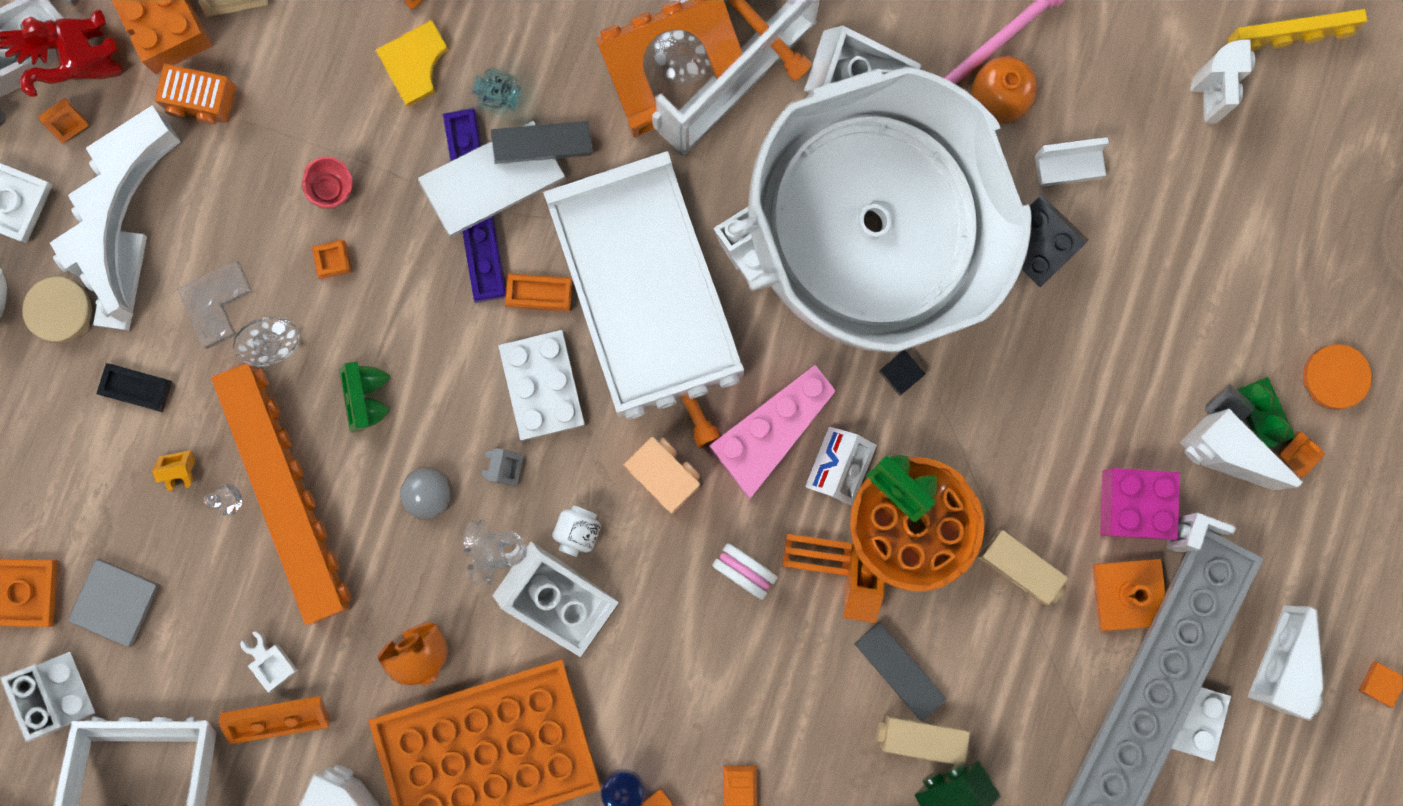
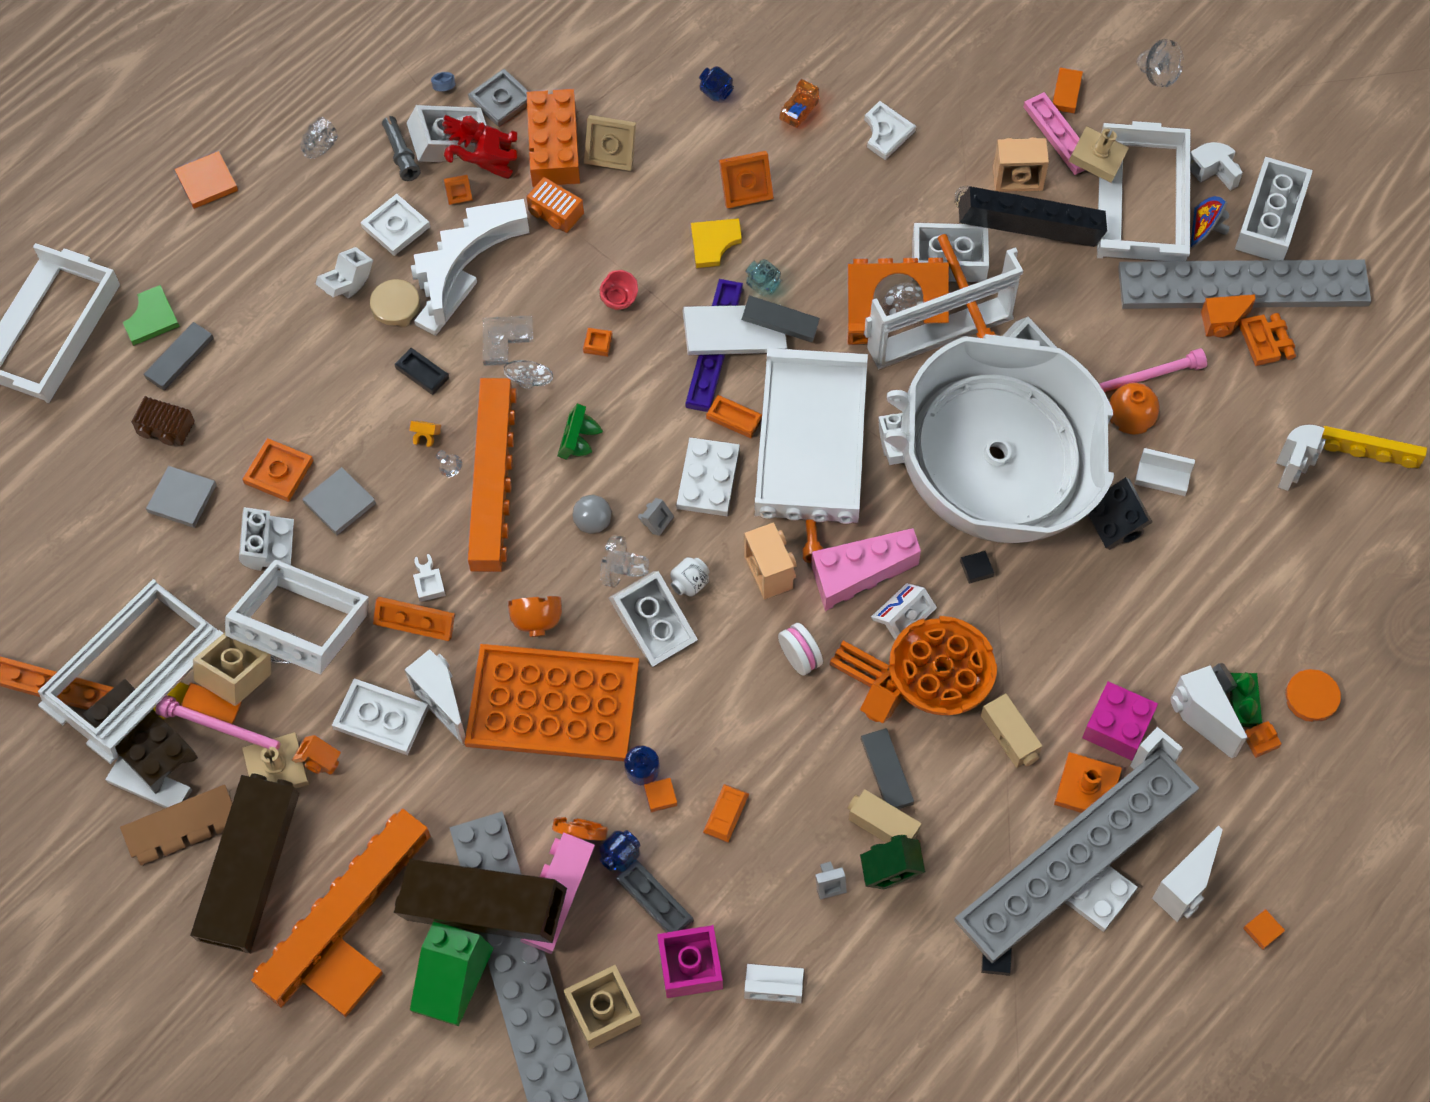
camera: 25 degrees right, 20 degrees down
green tile [866,455,938,523] -> none

